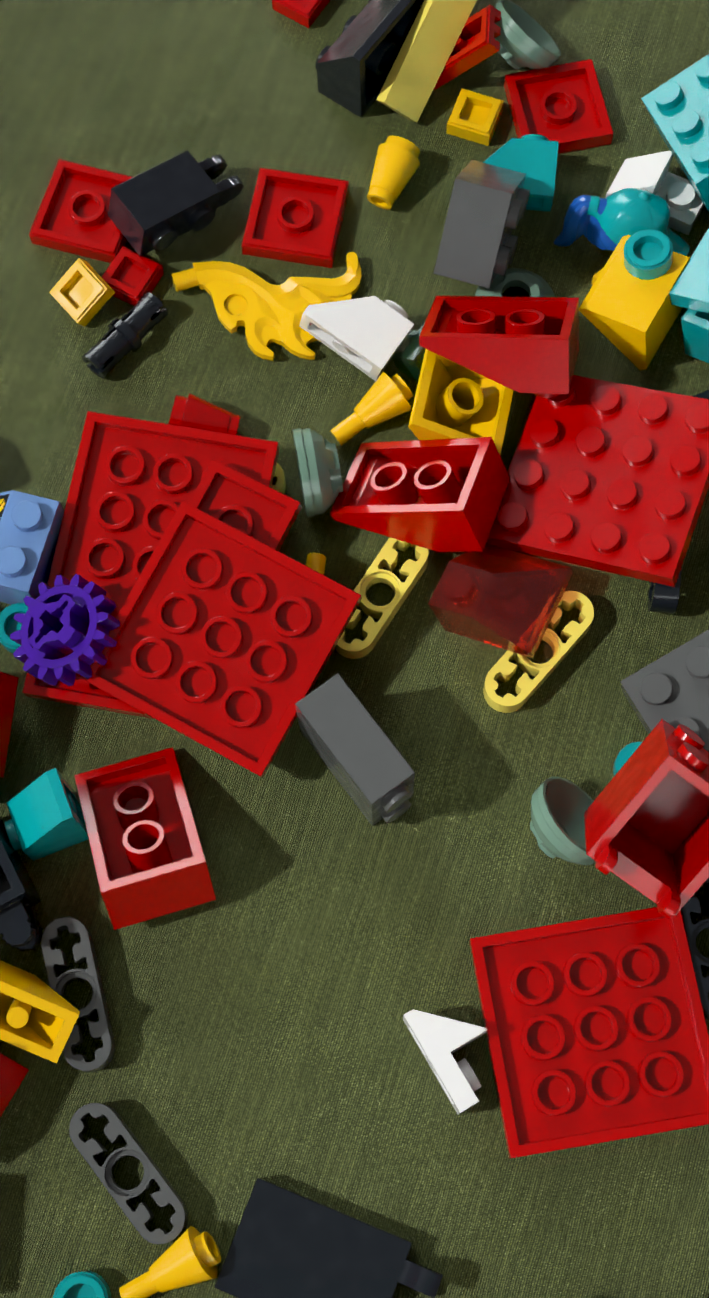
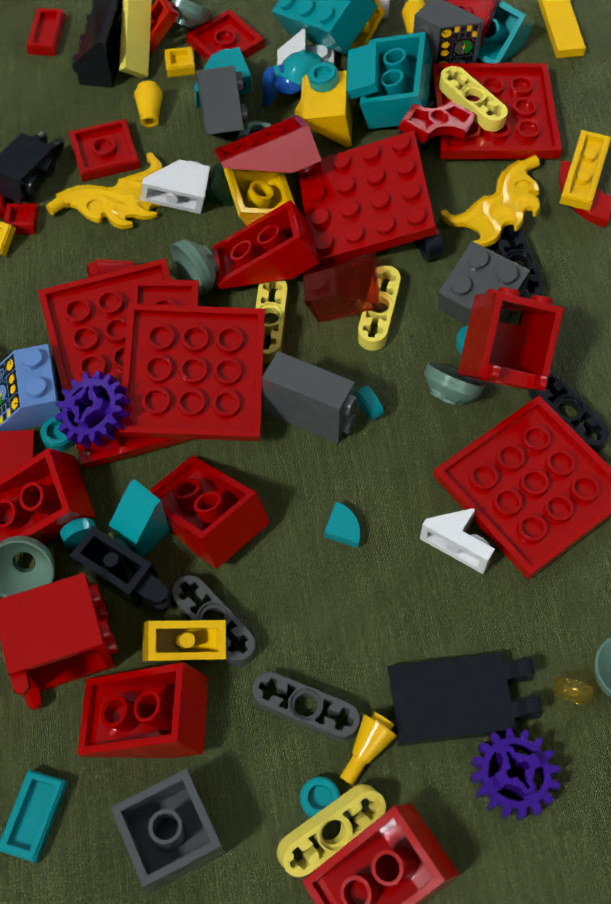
camera: 30 degrees left, 10 degrees down
black pin [82,292,168,379] -> none
yellow cone [330,372,414,446] -> none
none -> teal tile [324,502,360,548]
none -> teal tile [355,385,384,421]

